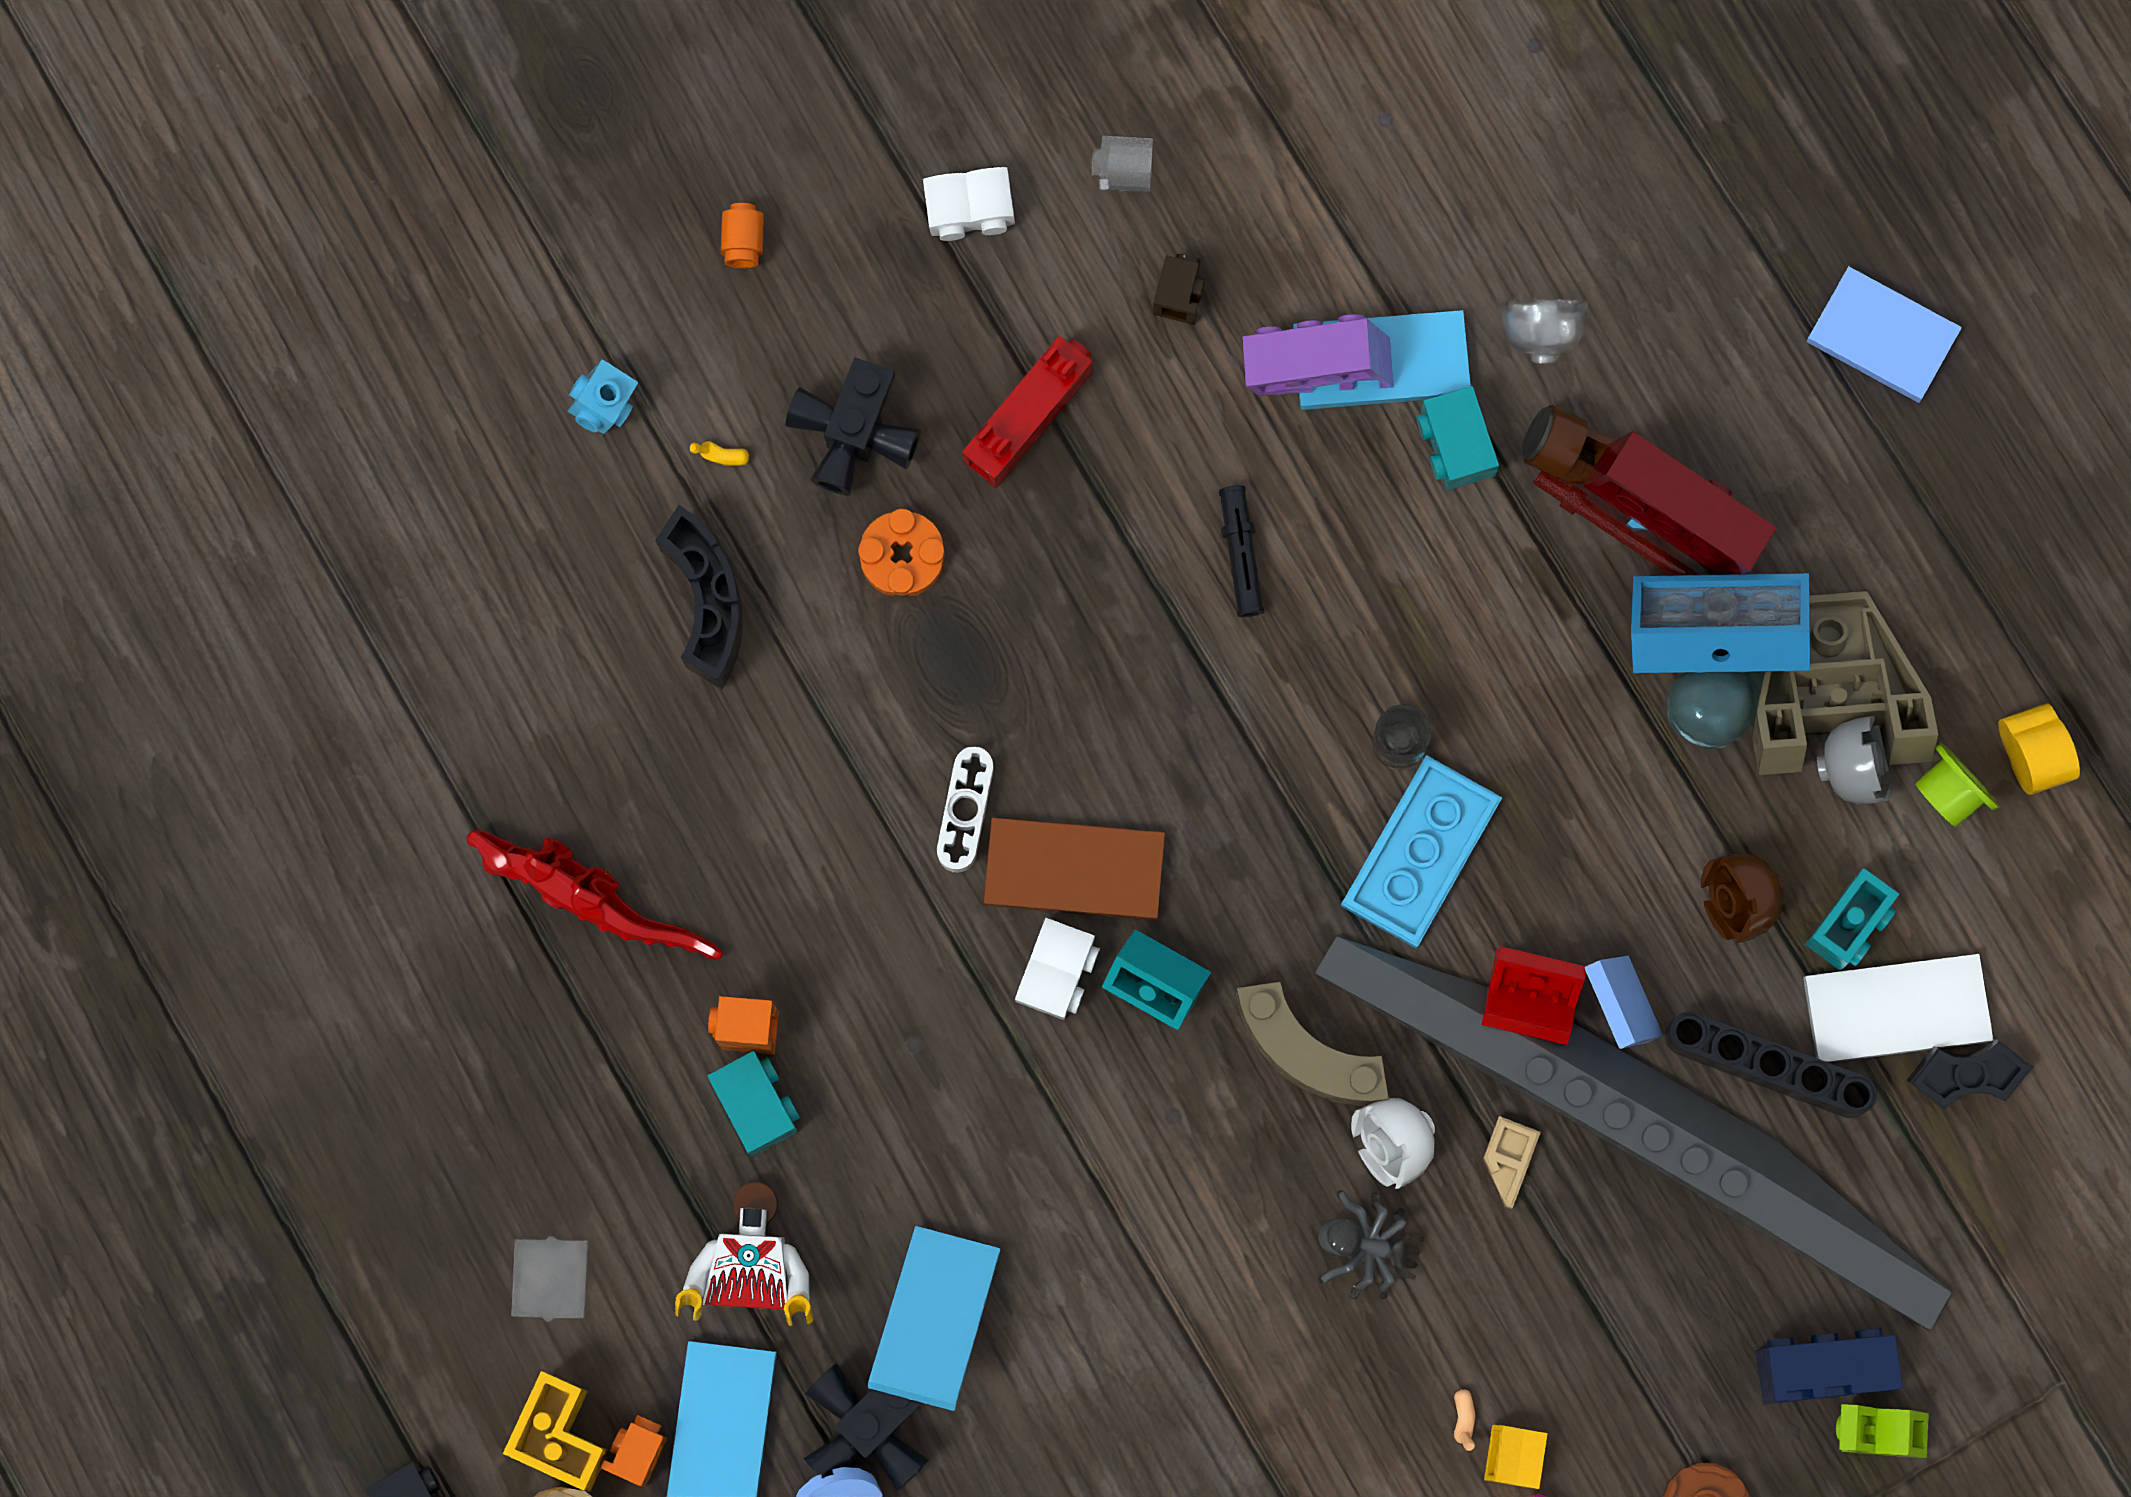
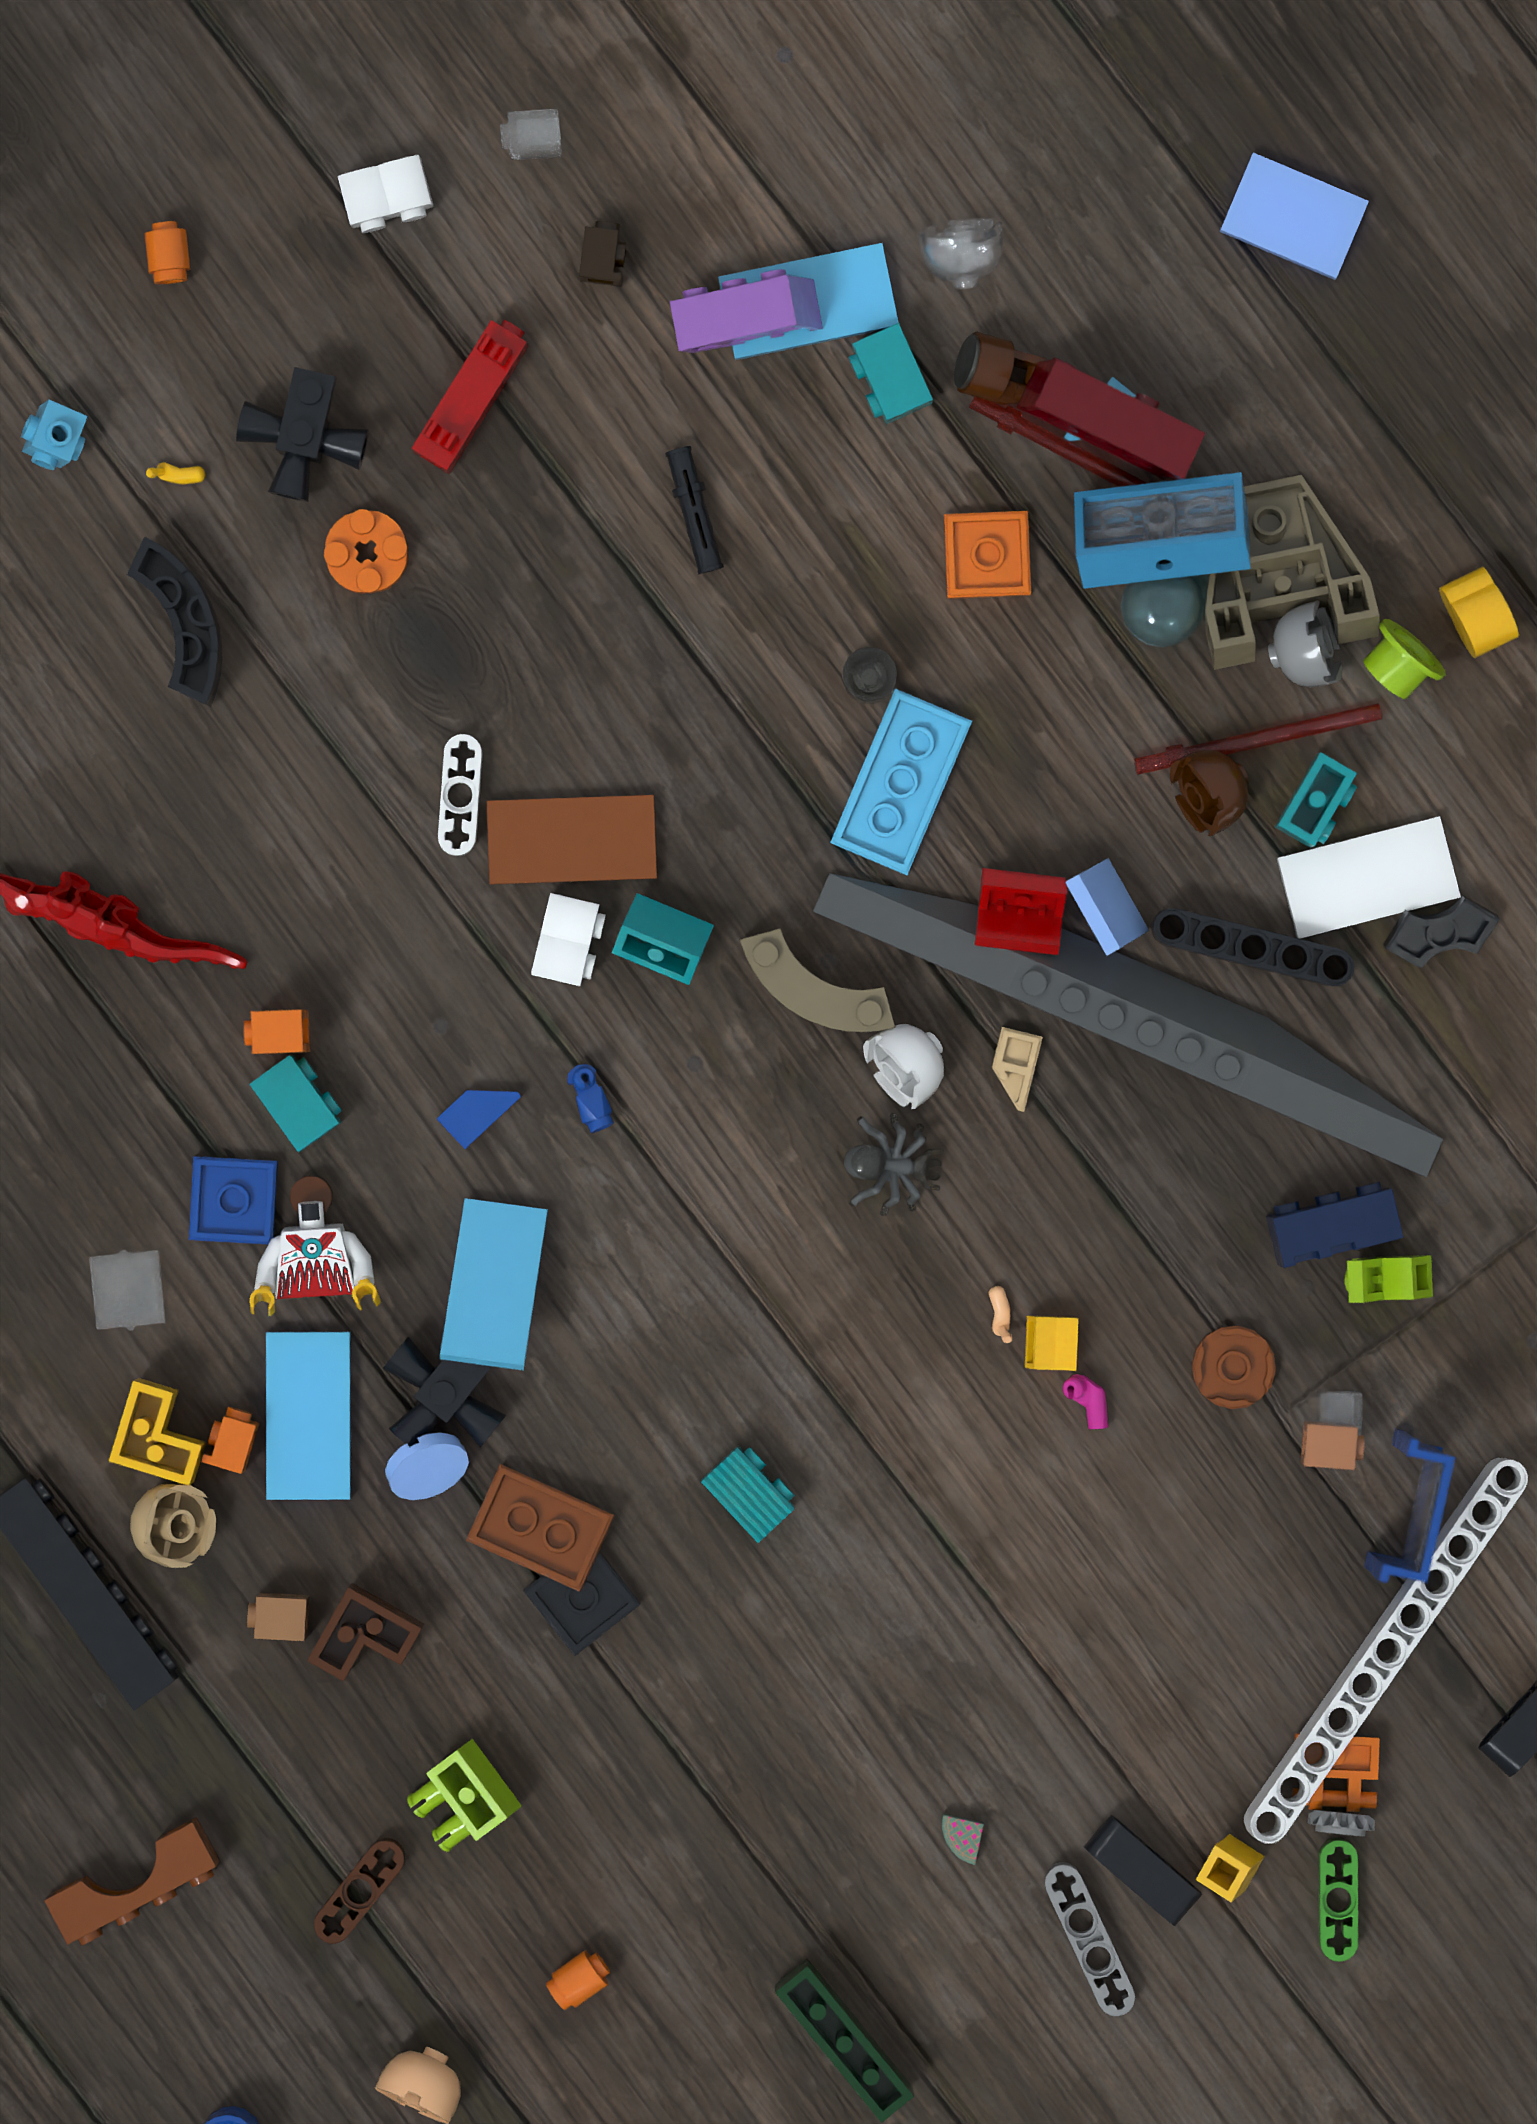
camera: 10 degrees left, 10 degrees up
none -> blue tile [189,1156,278,1244]
none -> blue tile [437,1090,522,1149]
none -> blue arm [567,1064,614,1134]
none -> orange tile [944,511,1031,599]
none -> clear red bar [1133,703,1382,775]

